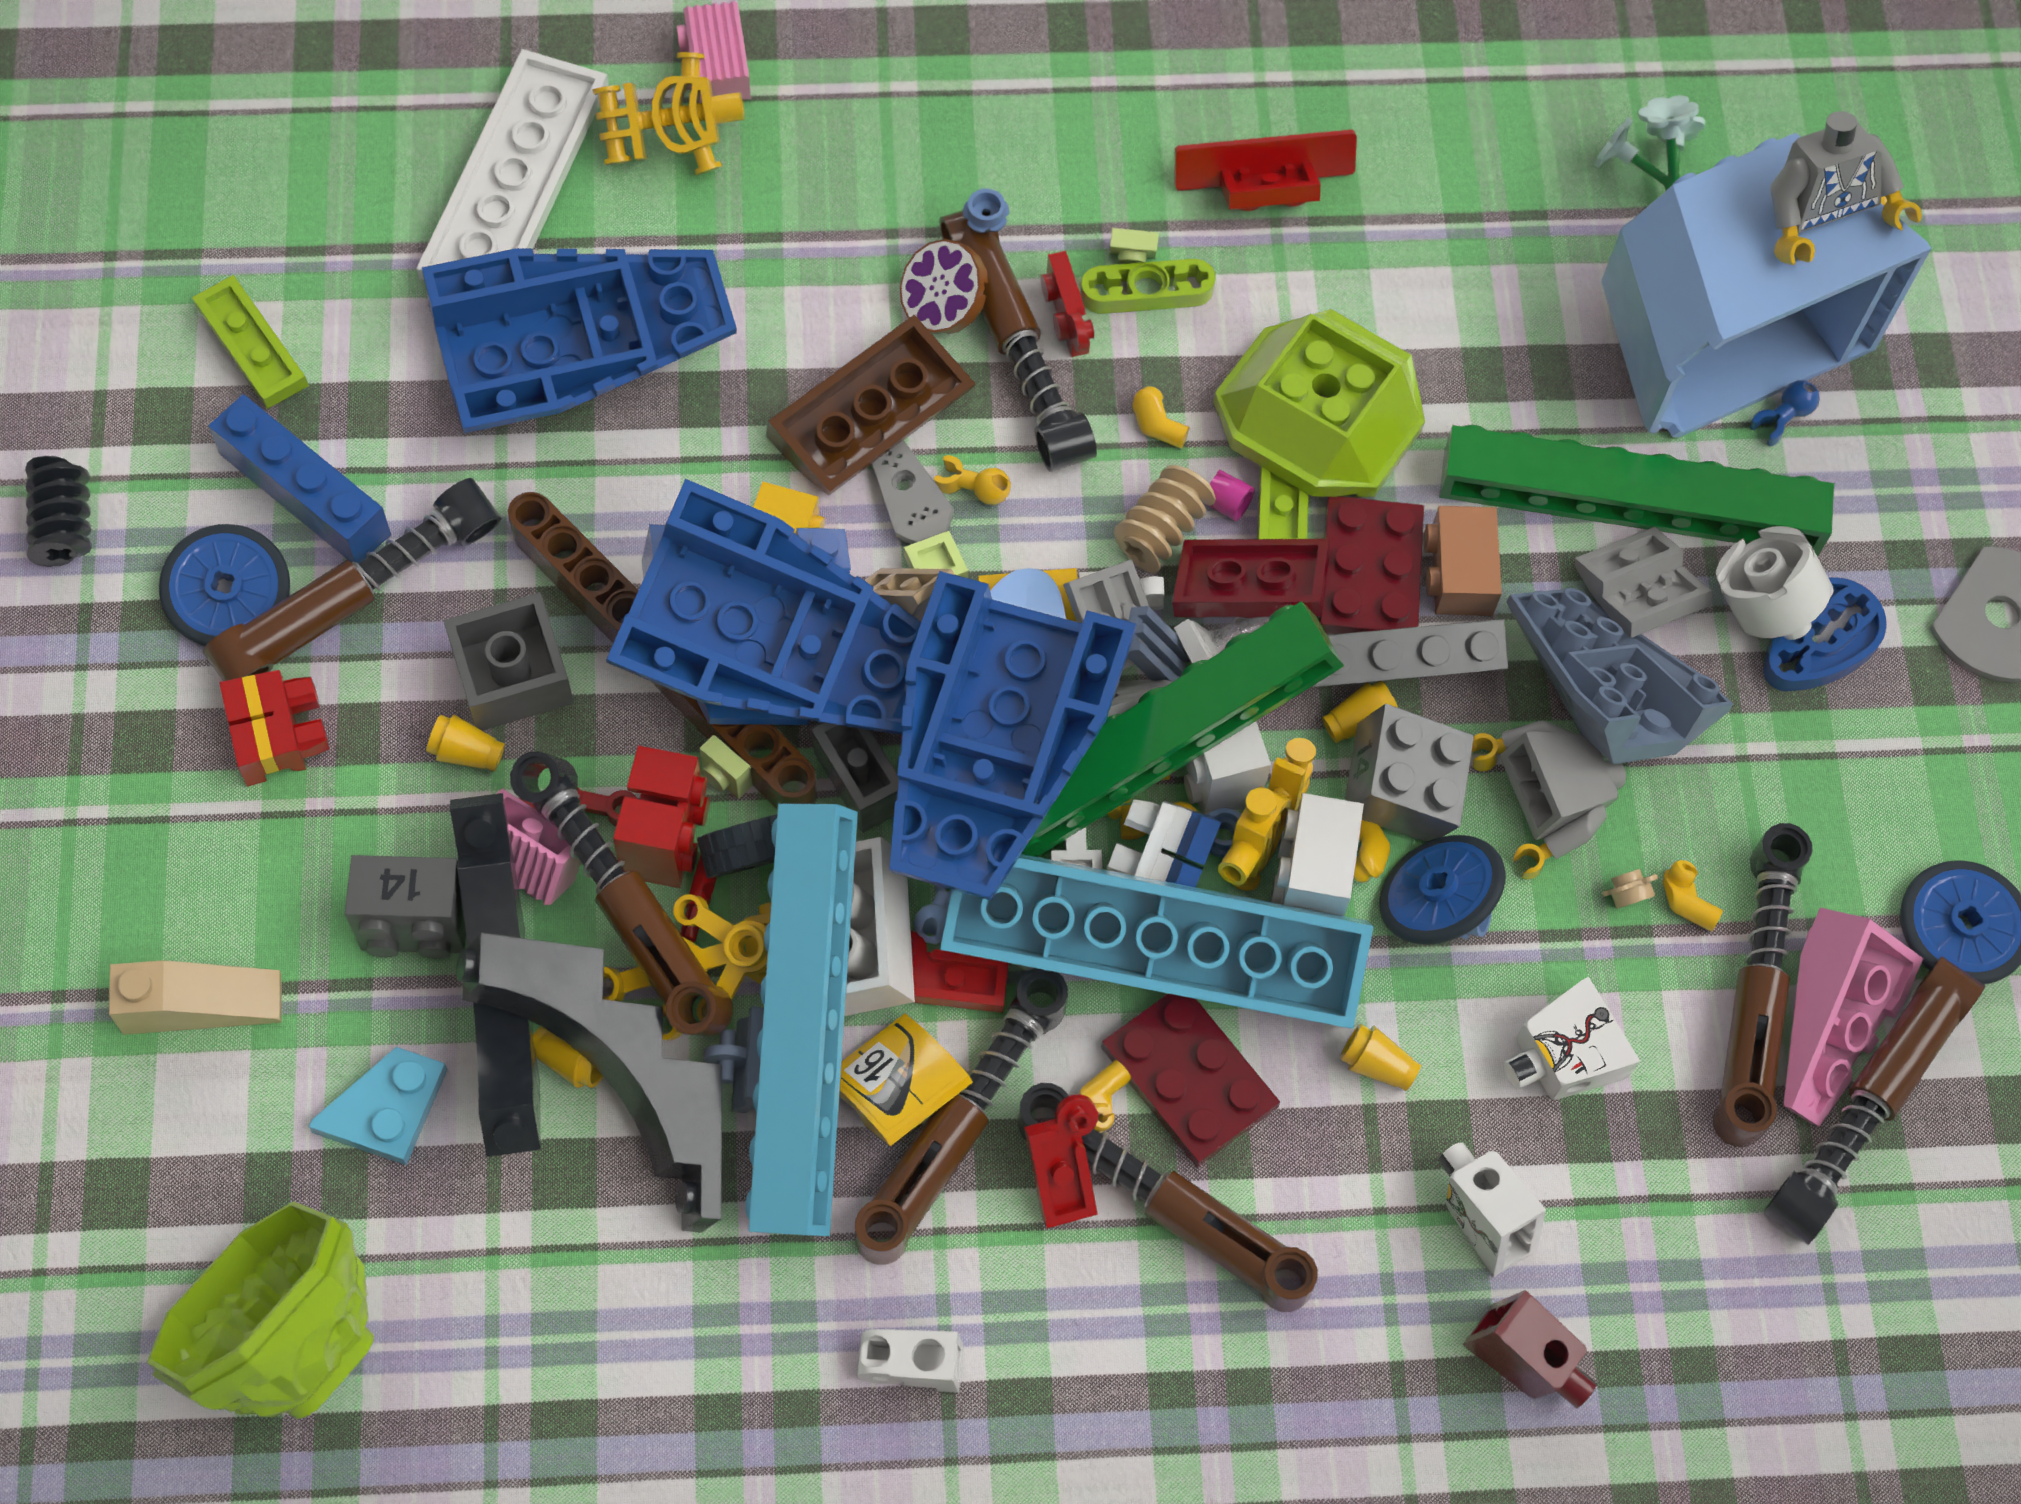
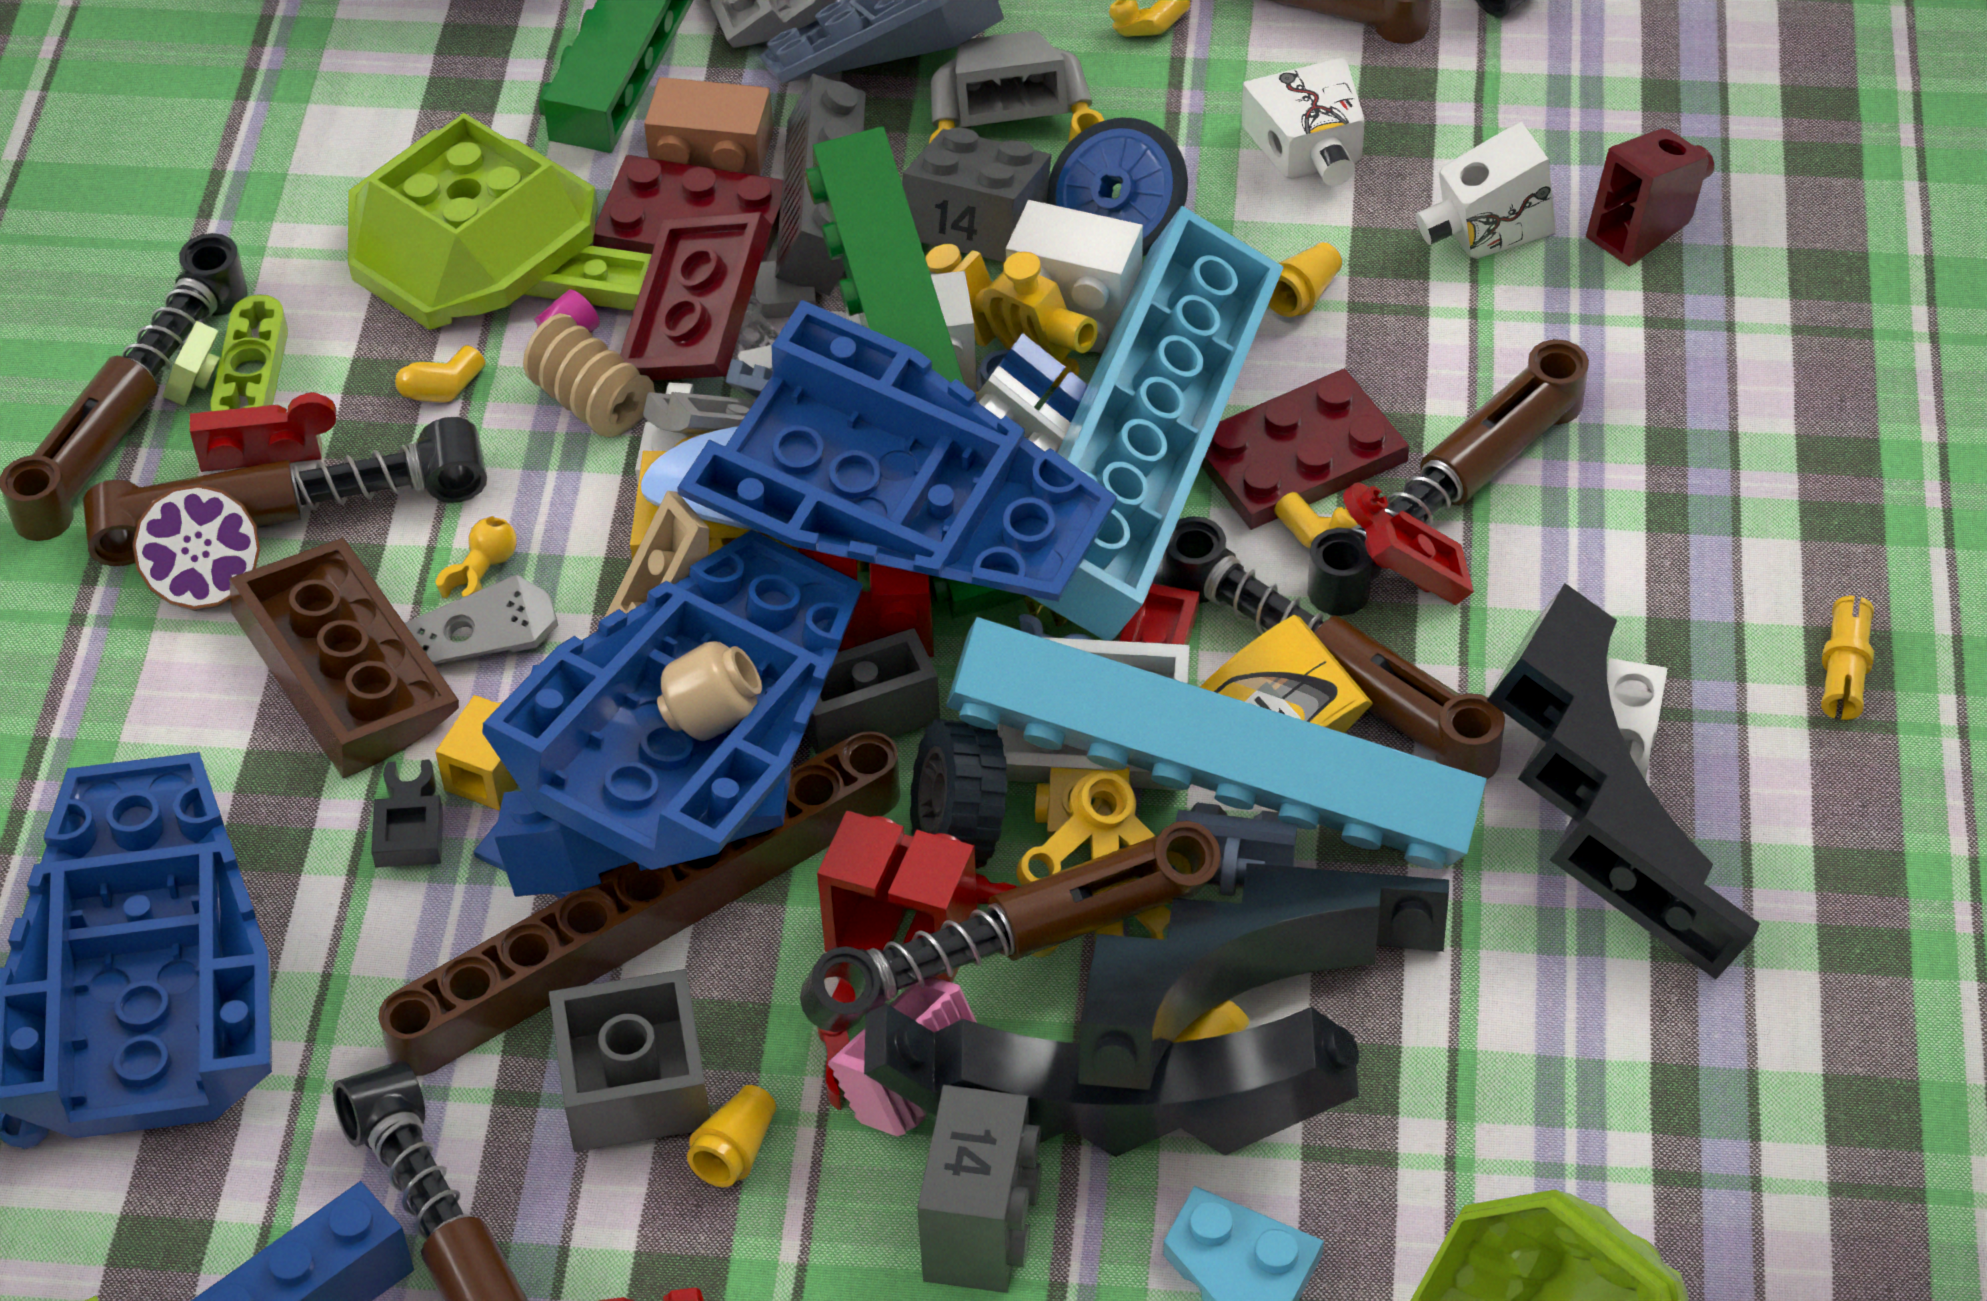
camera: 75 degrees left, 15 degrees down
yellowish green plate [700,735,753,799] -> none
yellowish green plate [904,531,968,578] -> none
medium blue plate [963,188,1009,233] -> none
red bracket [1174,129,1357,211] -> none
tan plate [1602,869,1658,909] -> none
none -> reddish brown piece [0,233,248,541]
none -> black plate [371,759,443,868]
none -> tan head [657,641,762,741]
none -> black arch [1487,583,1760,979]

